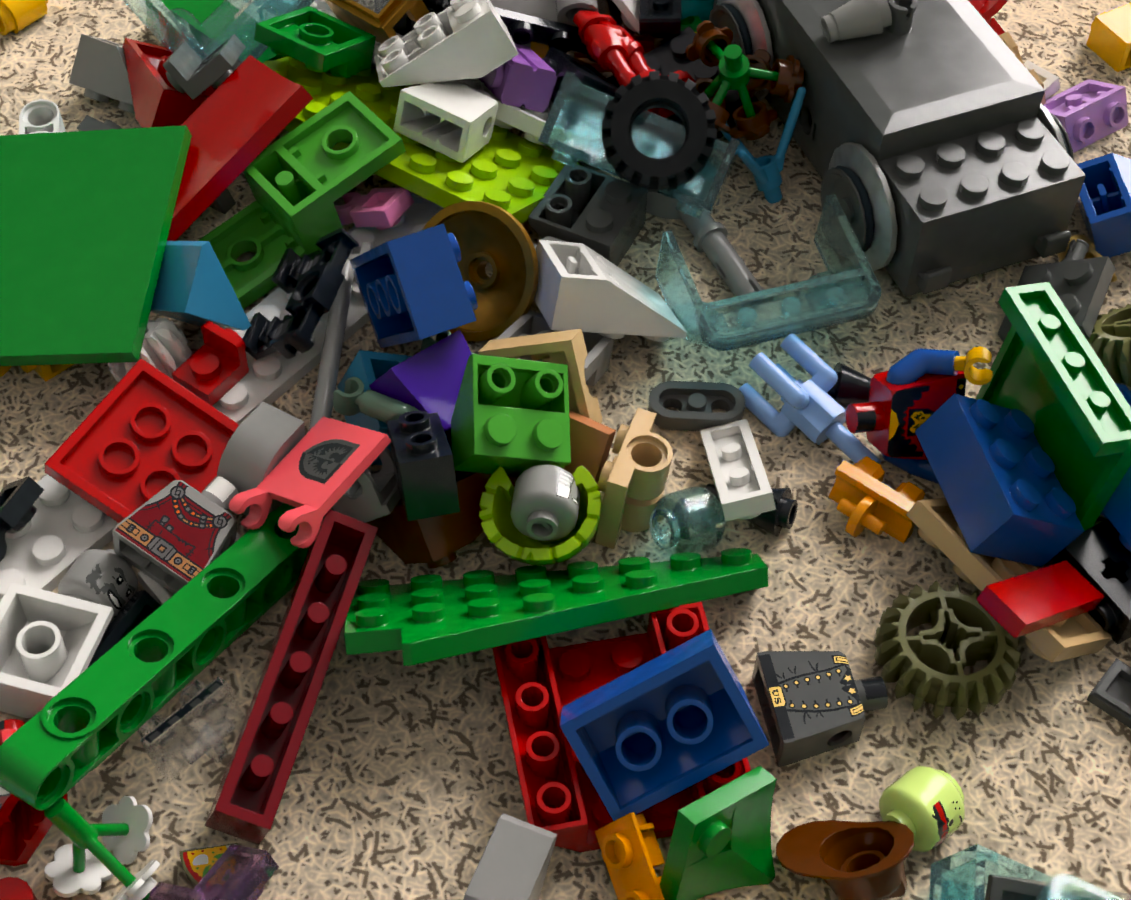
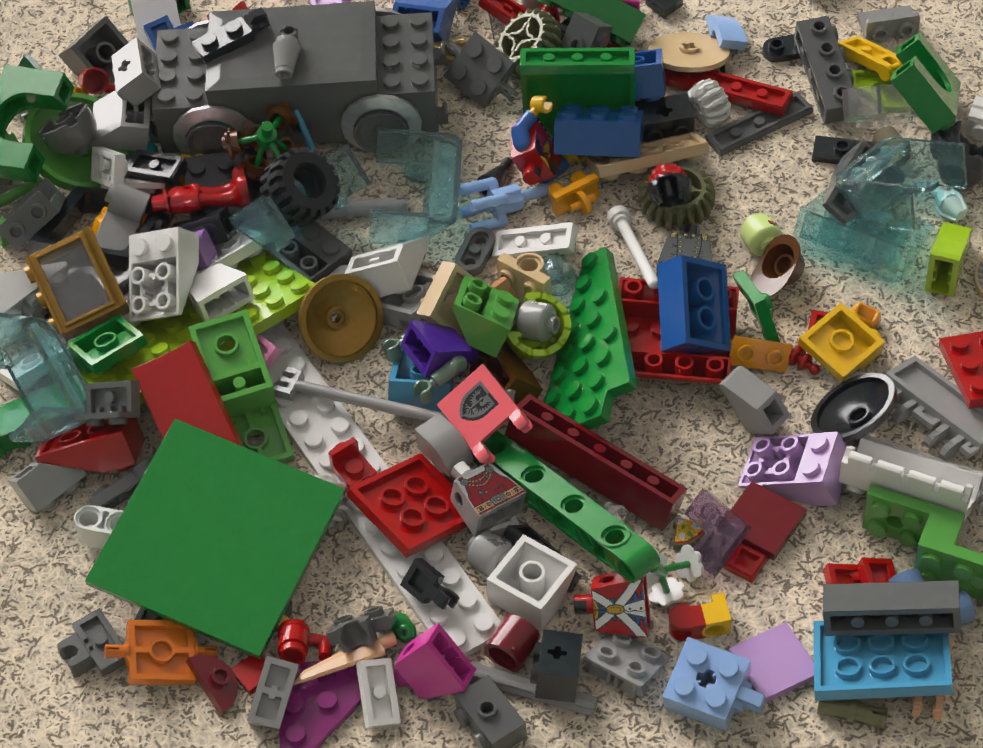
camera: 65 degrees left, 0 degrees up
dark azure slope [150,241,251,331] -> none
black piece [243,228,359,360] -> none
blue brick [349,223,478,348] -> none
black brick [387,411,460,521] -> none
red tile [976,560,1105,638] -> none
none -> white piece [607,205,658,290]
none -> black piece [646,163,692,207]

